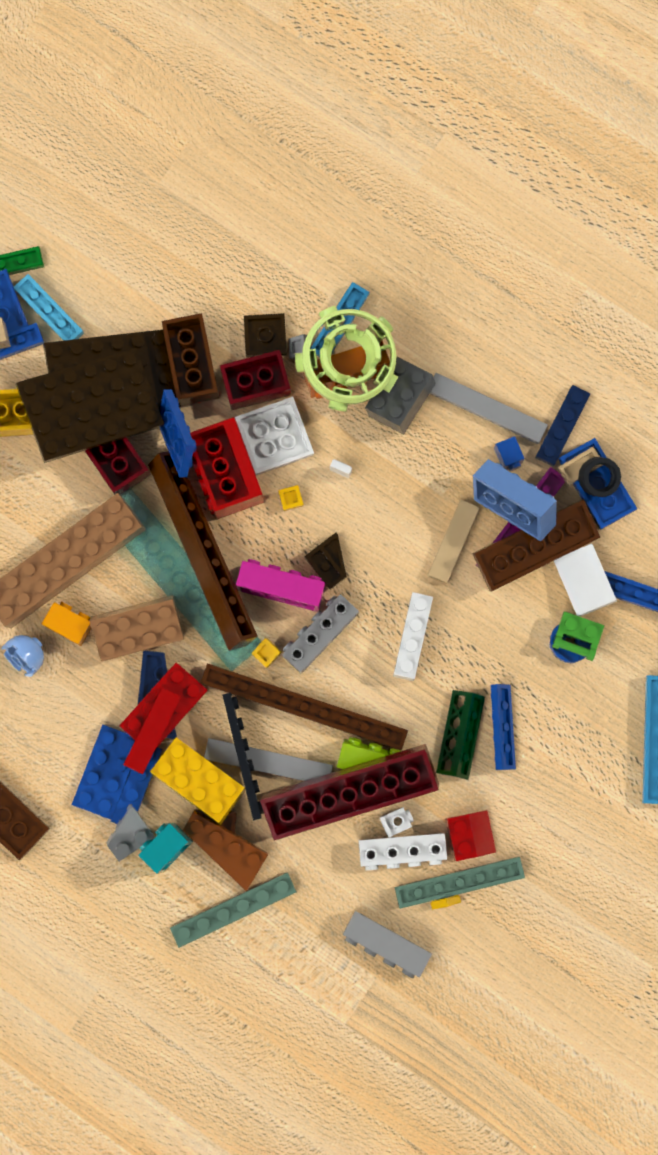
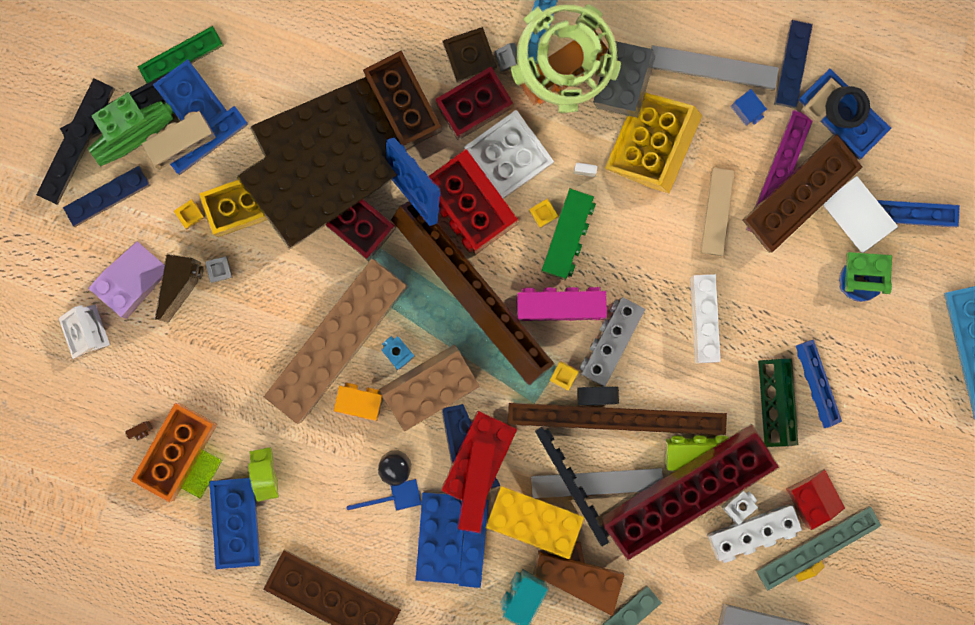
camera: 20 degrees left, 5 degrees up
light blue cylinder [1,635,44,677] -> none
medium azure plate [14,274,84,341] -> none
light grey wing [106,804,155,862] -> none
dark brown wing [304,532,347,590] -> none
medium blue brick [473,459,557,541] -> none
none -> blue piece [346,479,422,511]
none -> black hair [378,450,412,486]
none -> dark azure brick [381,336,415,370]
none -> green brick [541,188,596,280]
none -> black tyre [577,387,619,405]
none -> yellow slope [605,92,702,194]

